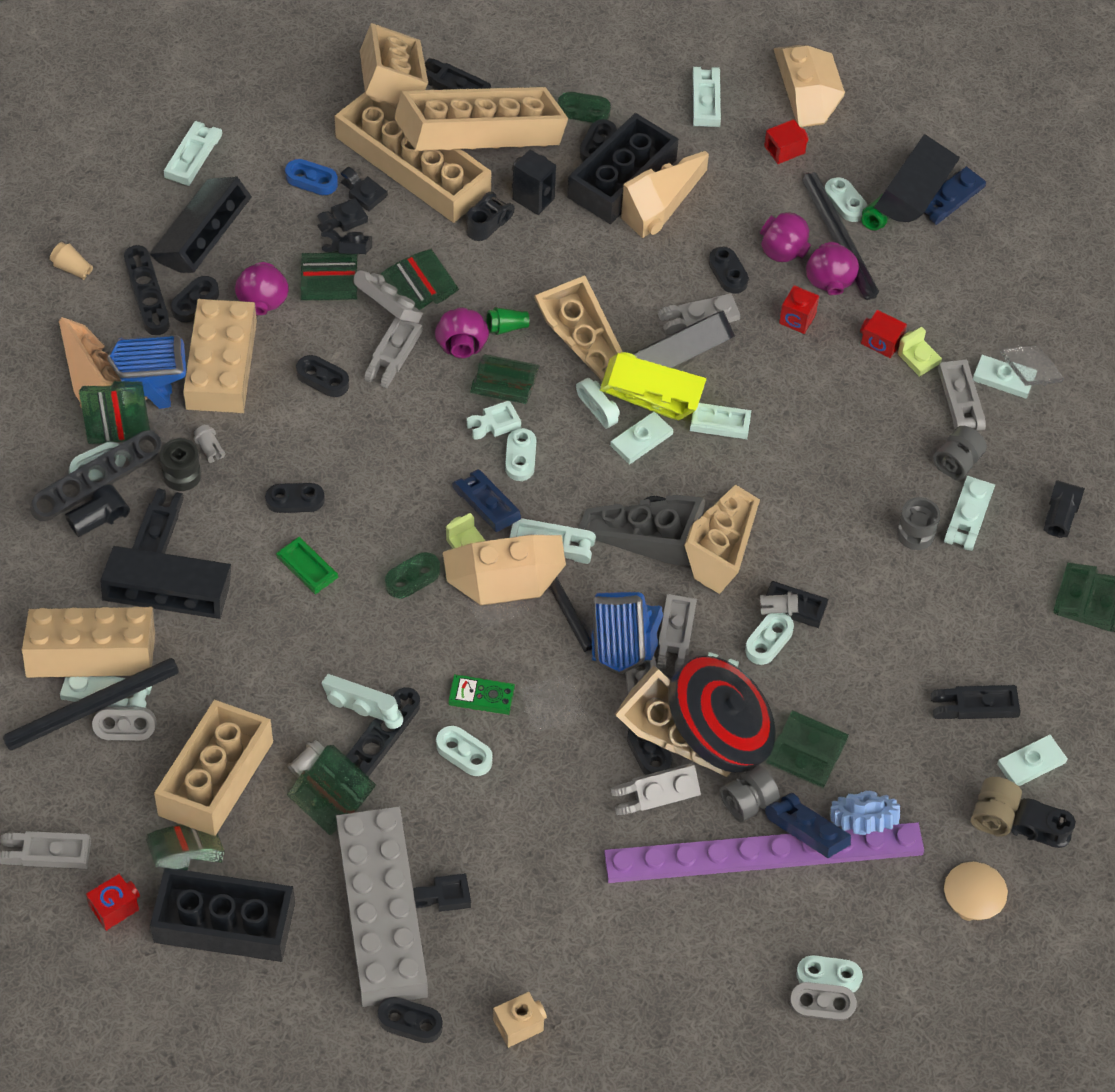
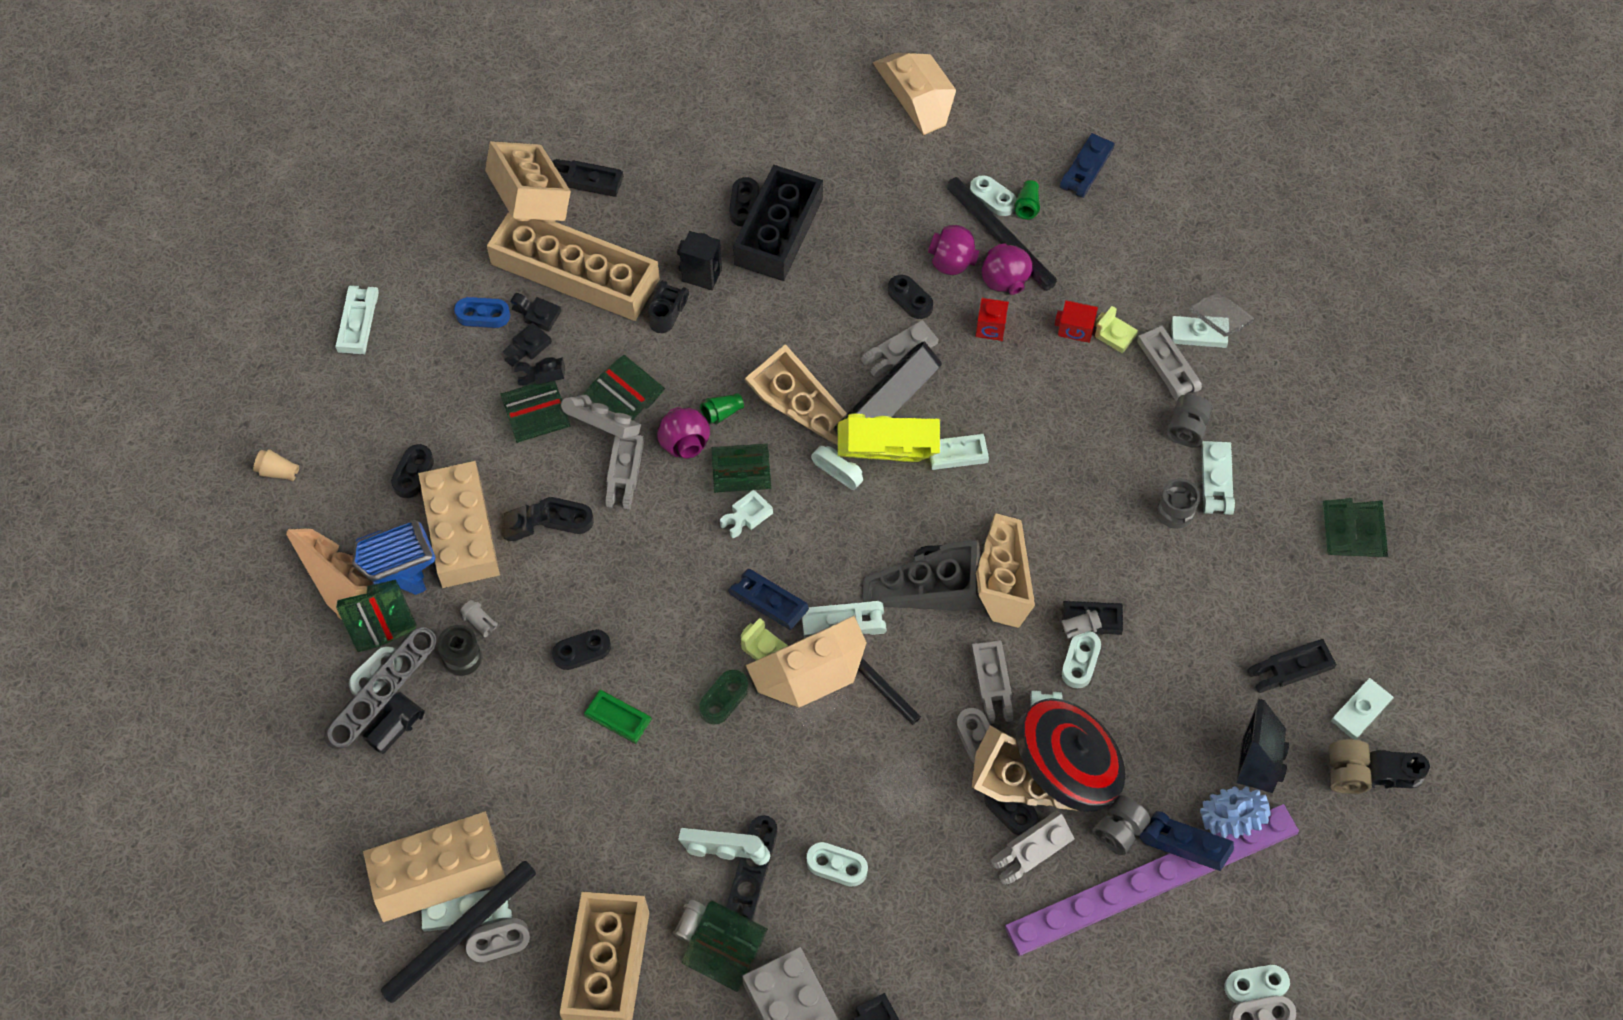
camera: 15 degrees left, 5 degrees up
black brick [100,546,231,619] -> none
black beam [124,245,170,336] -> none
black hinge [132,488,184,554] -> none
black brick [149,176,252,273] -> none
magenta plant [235,262,289,315] -> none
tan brick [394,87,568,151] -> none
green tile [449,674,515,715] -> none
light aqua plate [505,428,536,481] -> none
clear green plate [558,92,611,123] -> none
blue piece [591,592,663,674] -> none
light aqua plate [610,412,673,465] -> none
tan wedge [621,151,709,238] -> none
light aqua plate [692,66,721,127] -> none
red brick [764,119,808,164] -> none
clear green slope [766,710,849,789] -> none
black brick [874,134,960,222] -> none
tan dish [944,861,1008,921] -> none
black piece [1043,480,1085,538] -> none
none -> black plate [504,504,550,541]
none -> black slope [1236,698,1289,793]

